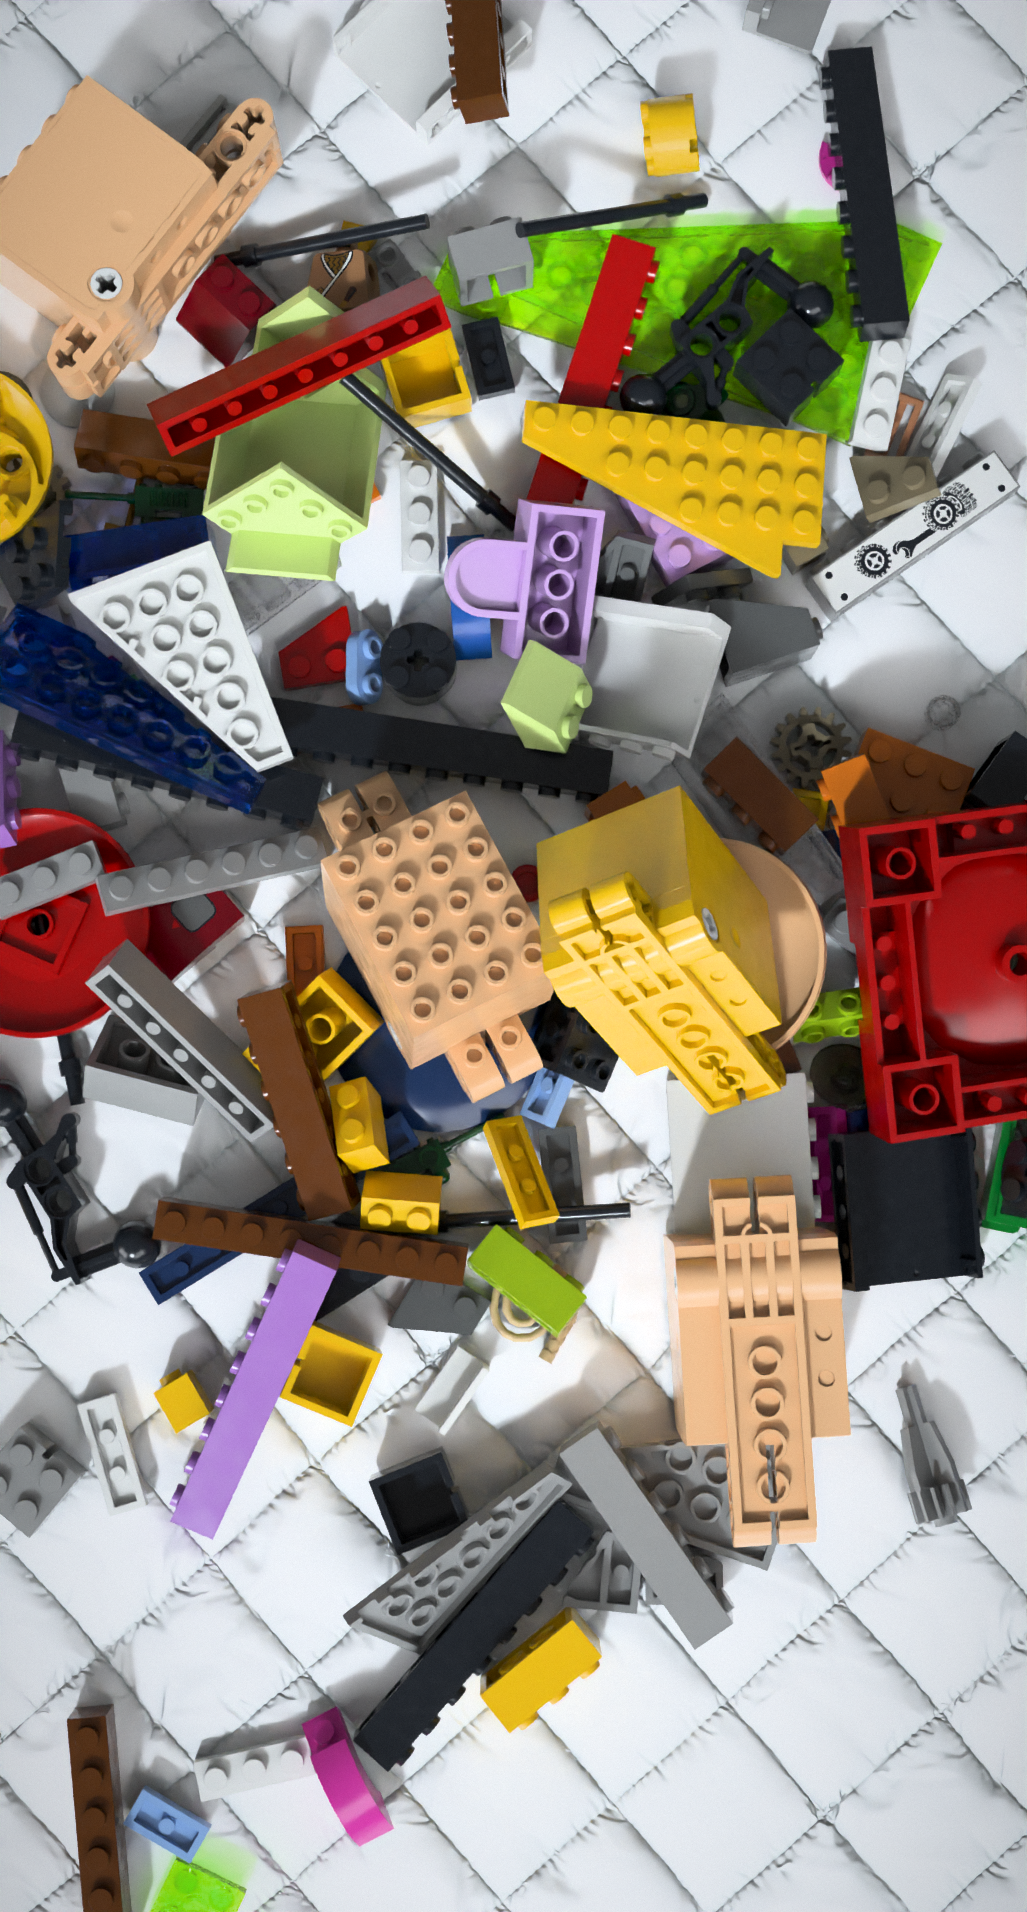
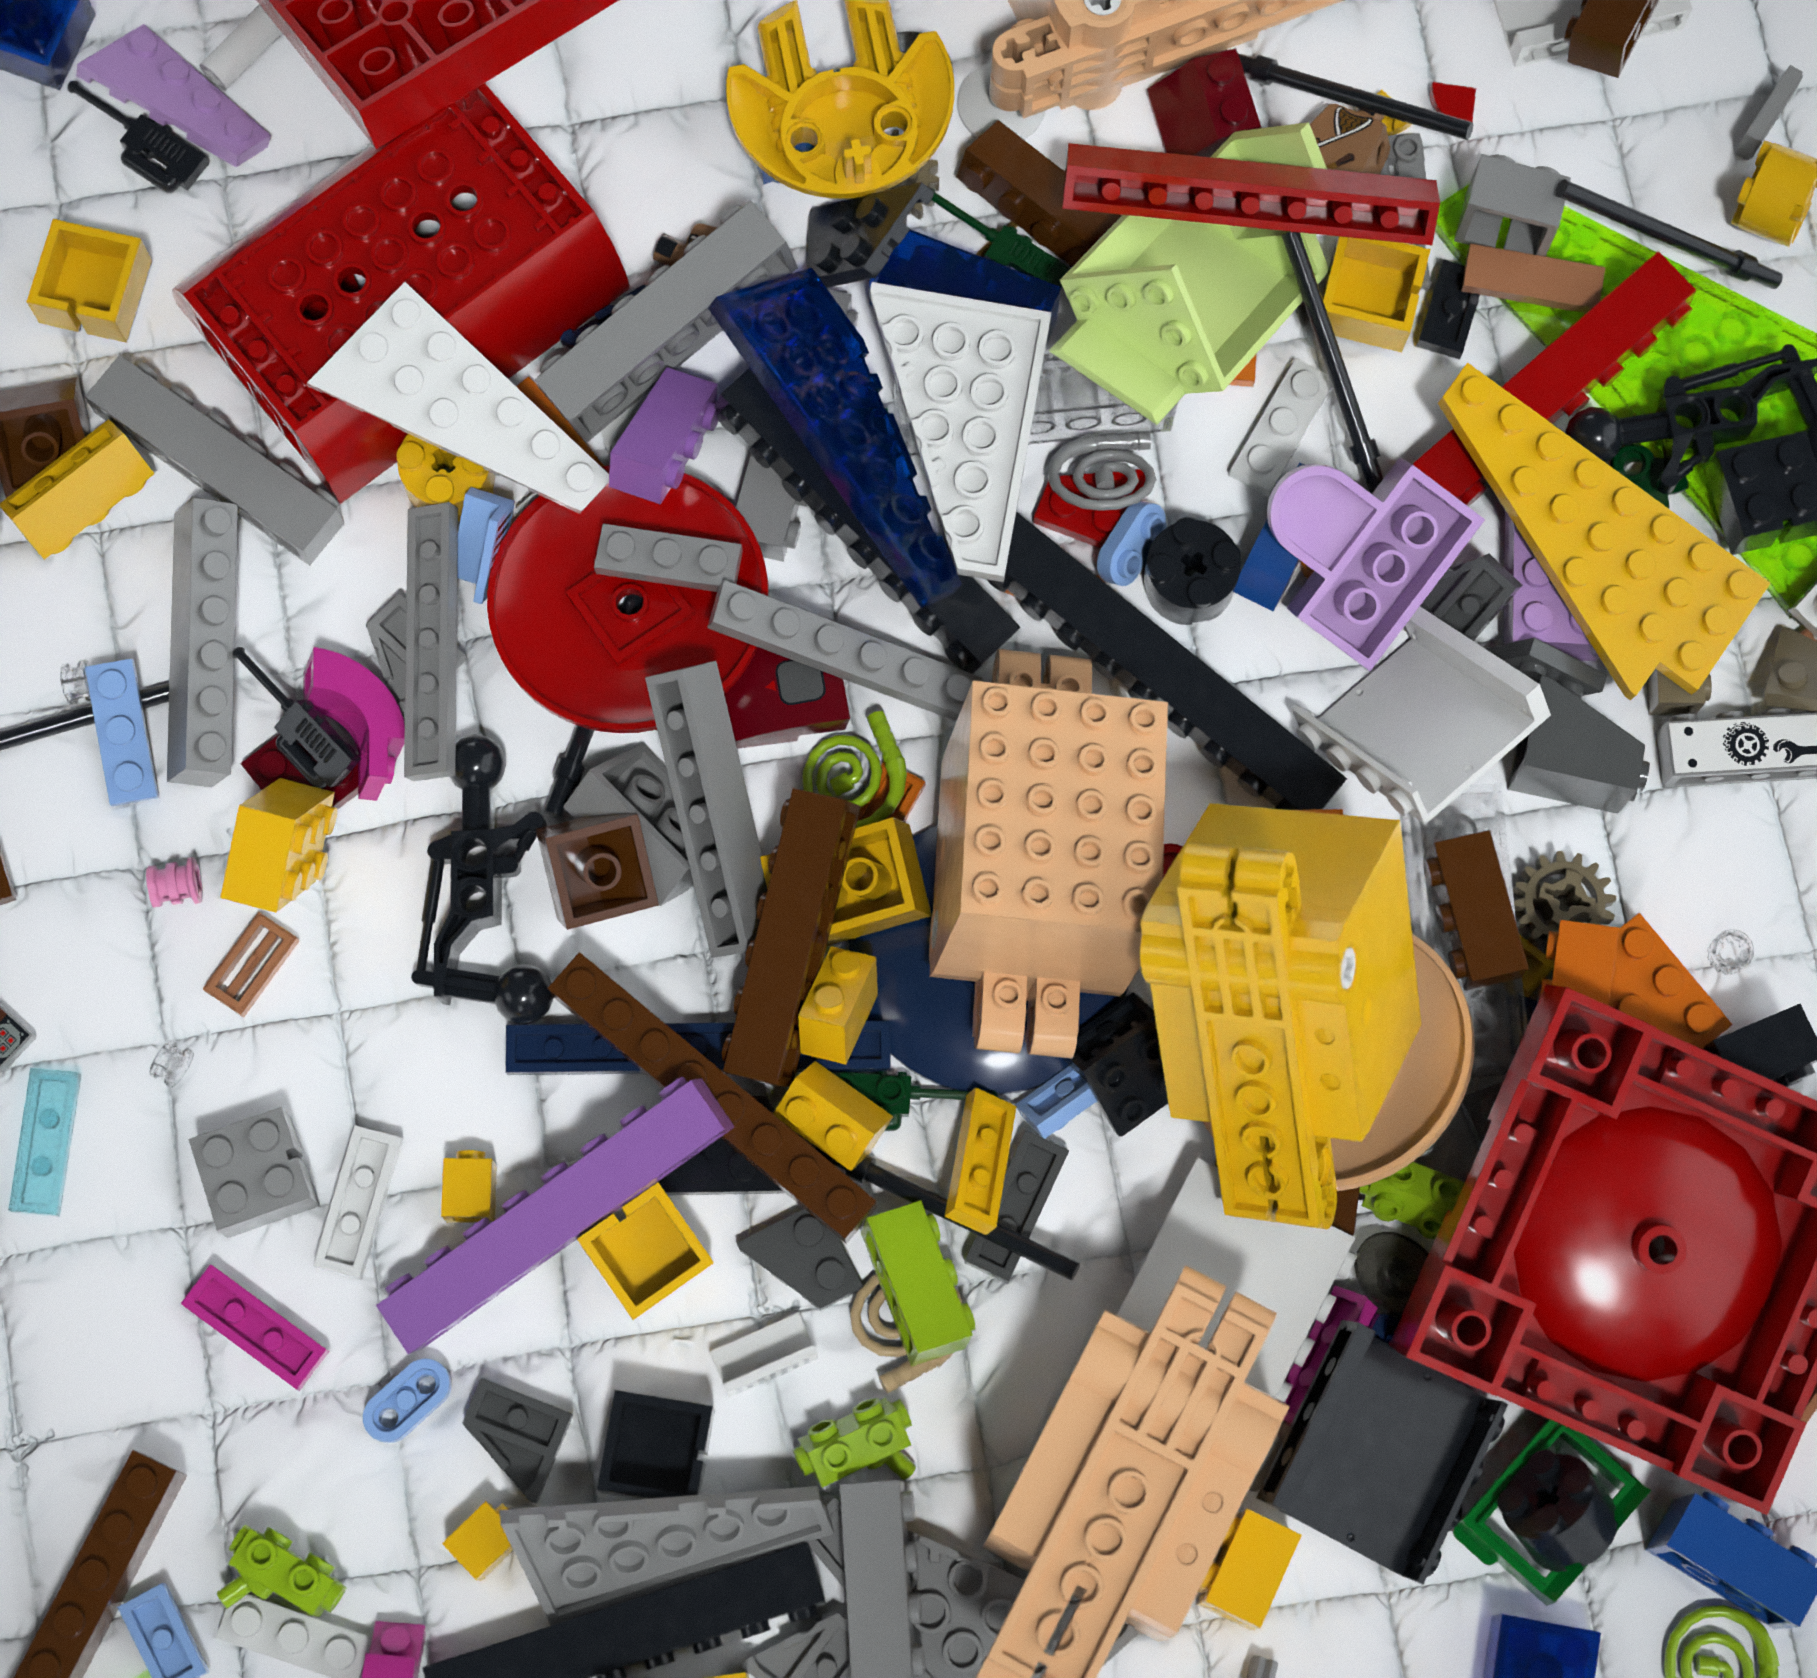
camera: 30 degrees right, 10 degrees down
yellowish green slope [501,640,593,753] -> none
none -> dark pink plate [180,1264,330,1391]
none -> lime brick [216,1524,347,1617]
none -> light blue plate [363,1359,451,1443]
none -> yellow brick [442,1501,513,1582]
none -> dark grey wing [462,1378,574,1504]
none -> reddish brown slope [535,813,659,930]
none -> lime brick [793,1397,916,1488]
none -> lime piece [802,711,907,828]
none -> light grey piece [1047,431,1157,511]
none -> yellow piece [1197,1508,1302,1631]
none -> red tile [1430,82,1477,122]
none -> nougat tile [1461,243,1605,313]
none -> light grey tile [1735,64,1804,161]

